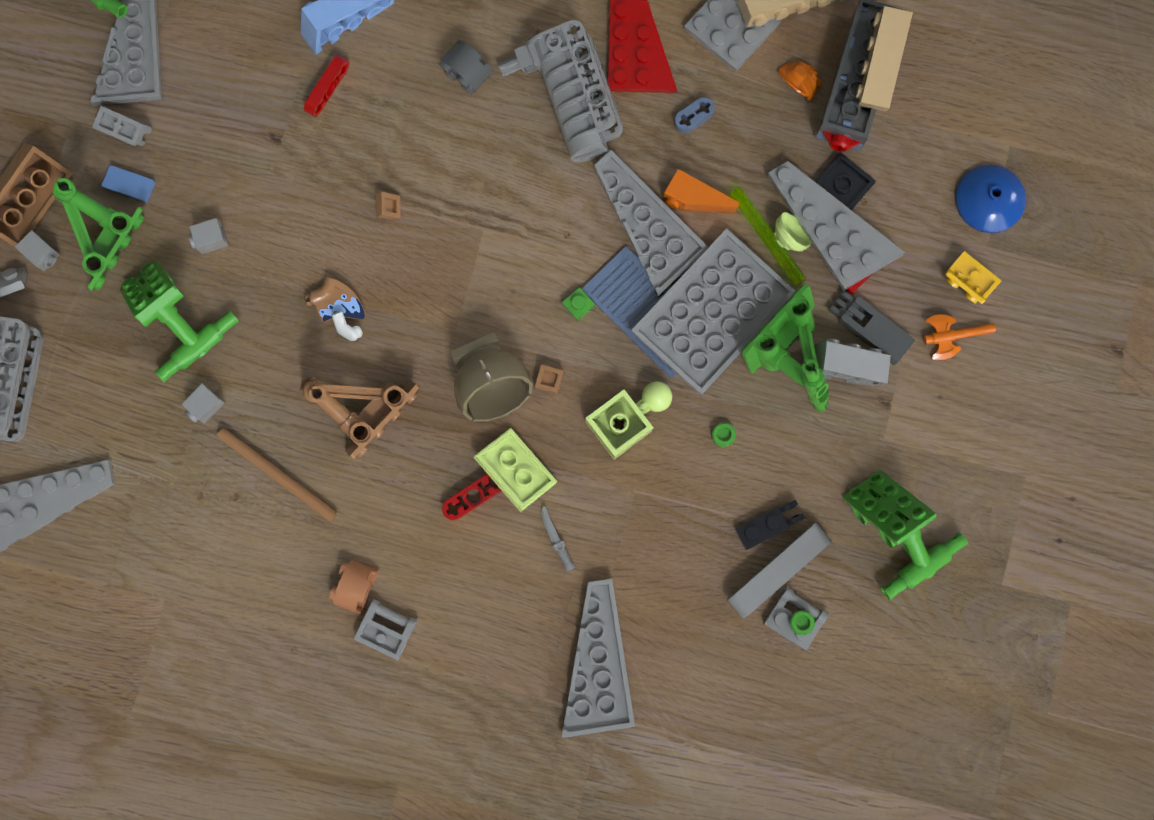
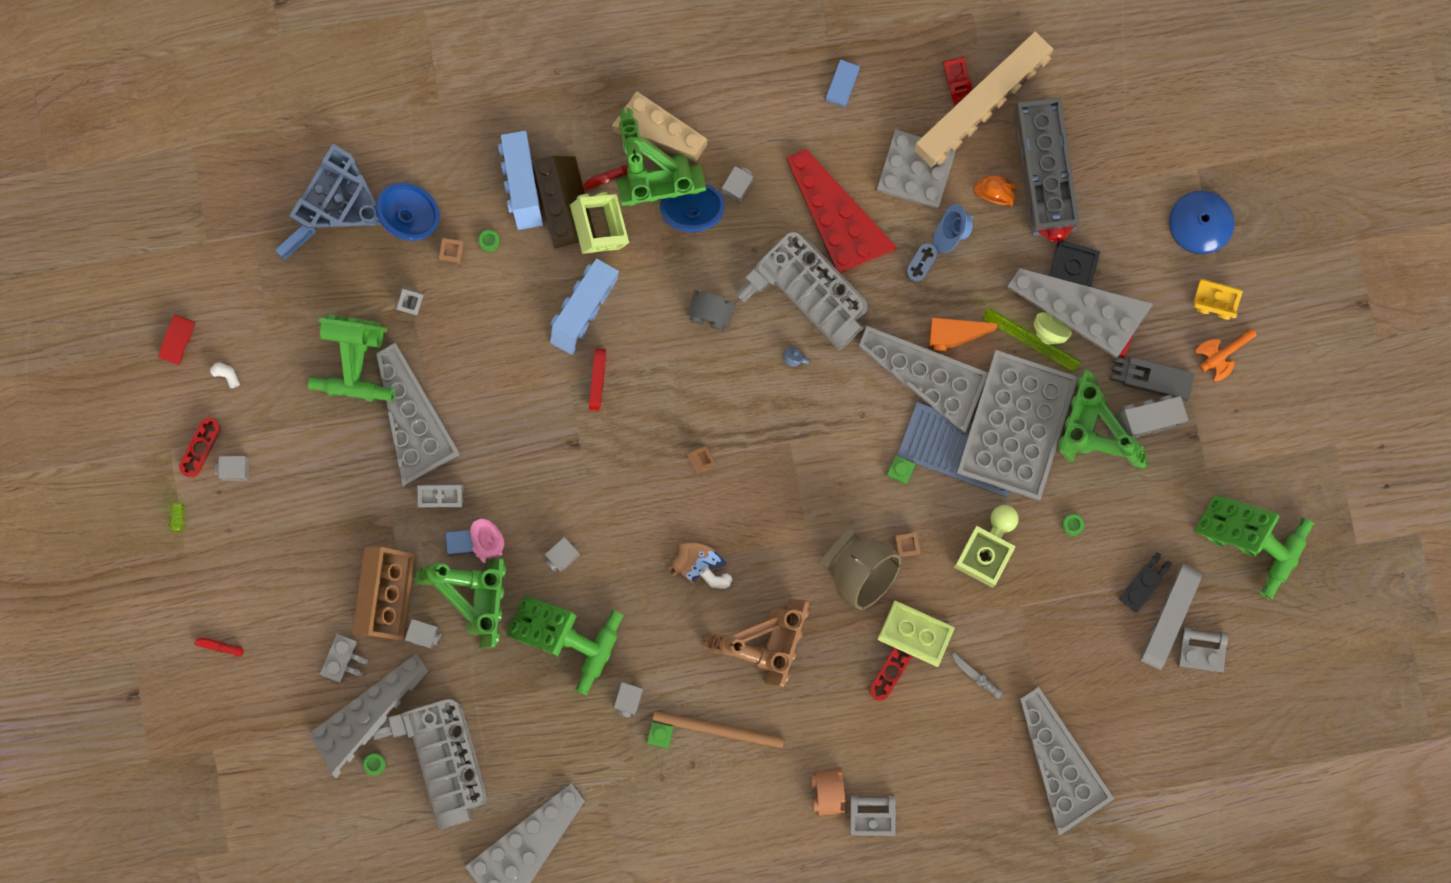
camera: 25 degrees left, 0 degrees up
bright green tile [789,610,815,635] -> none
tan wedge [855,6,913,112] -> none
none -> bright pink hat [470,519,504,563]
none -> bright green plate [647,722,674,749]
none -> sand blue piece [783,347,809,367]
none -> medium blue piece [933,204,973,254]

